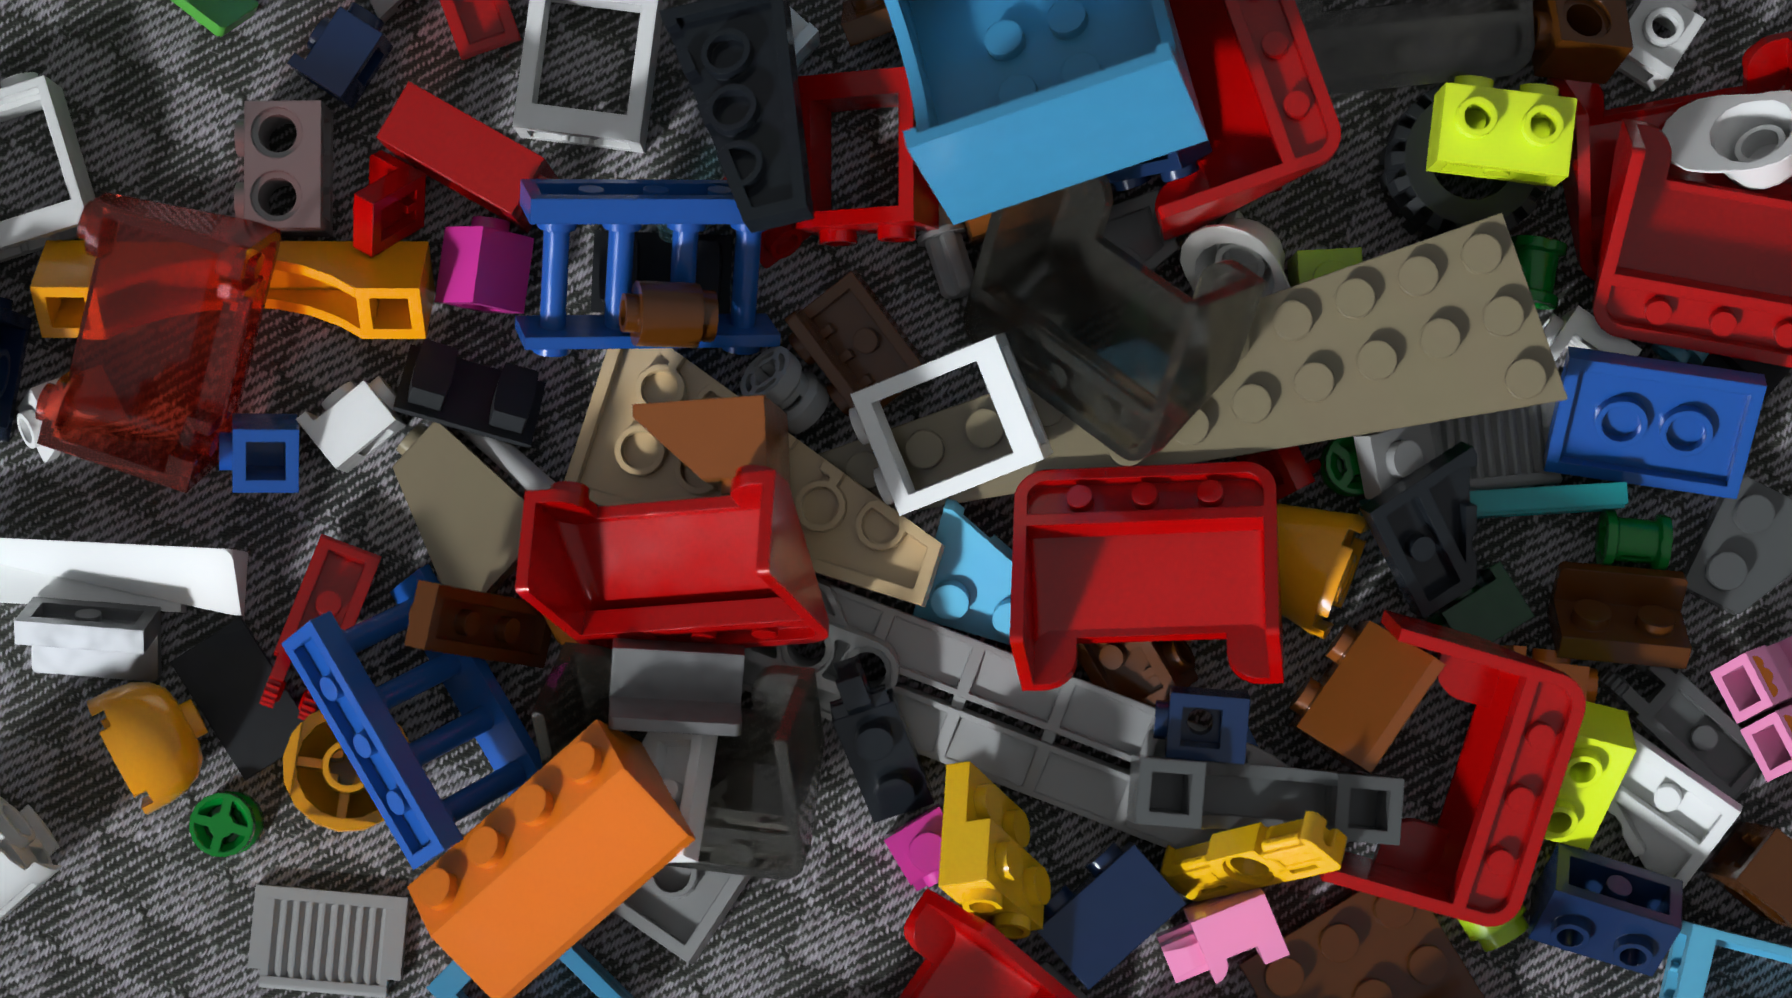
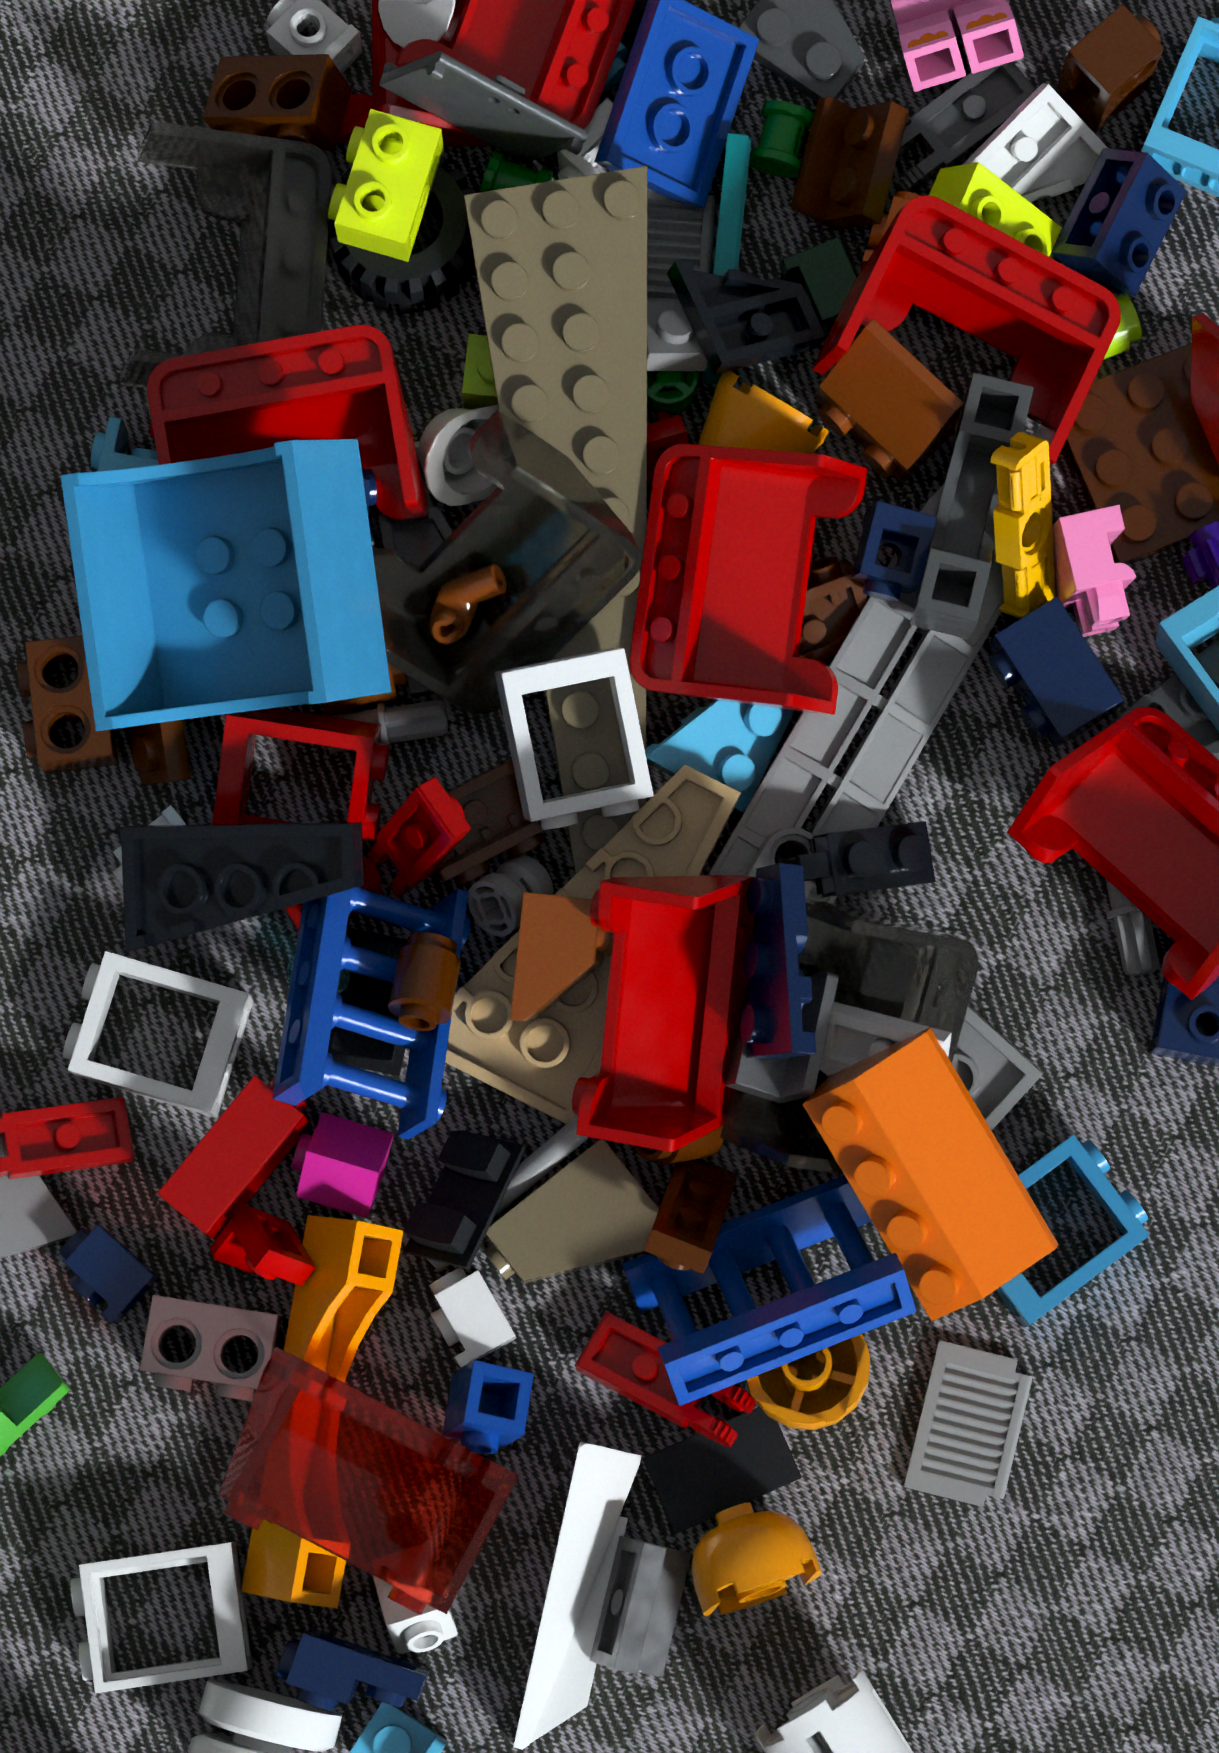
camera: 85 degrees left, 5 degrees down
green wheel [189,791,264,857] -> none
dark pink brick [884,803,943,892] -> none
yellow plate [938,761,1051,939] -> none
none -> red hinge [367,777,471,898]
none -> dark grey door [379,51,589,163]
none -> dark orange arm [429,564,507,644]
none -> dark blue wing [740,863,816,1060]

